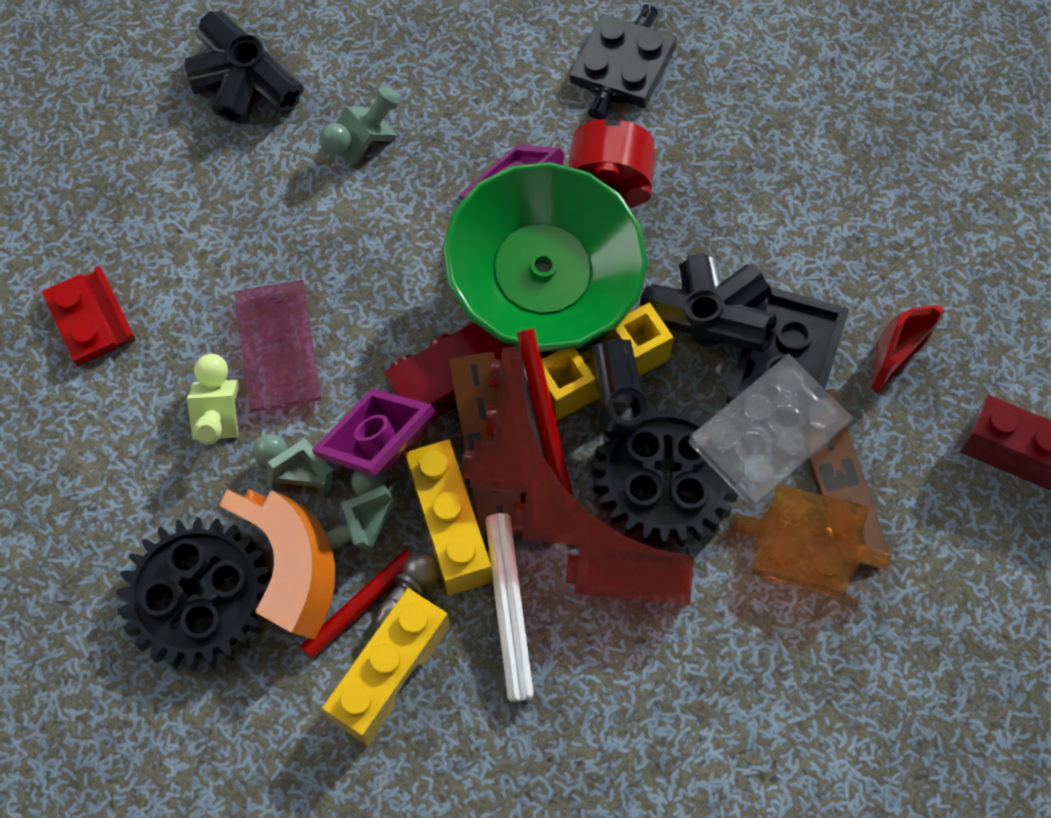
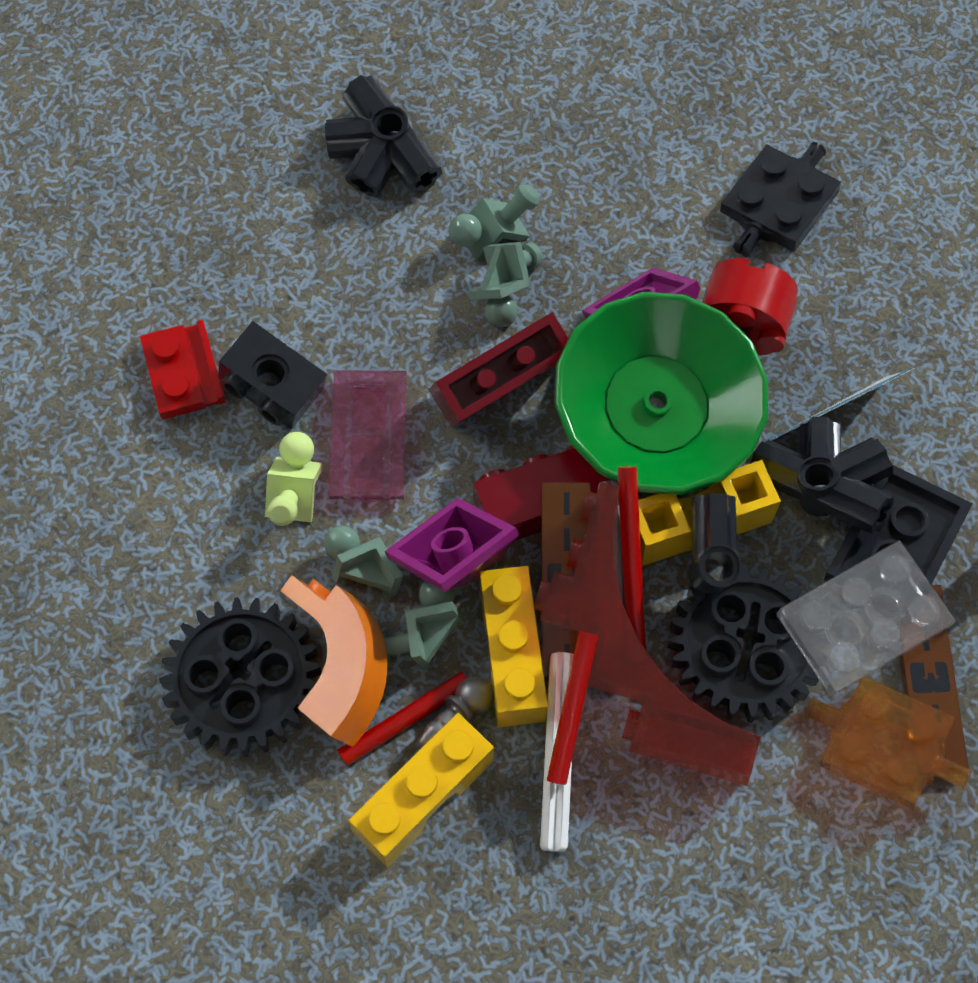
camera: 10 degrees right, 0 degrees up
none -> black brick [218,321,327,429]
none -> dark red brick [428,312,569,428]
none -> sand green piece [467,242,543,328]
none -> red bar [547,631,598,785]
none -> sticker [764,368,914,442]

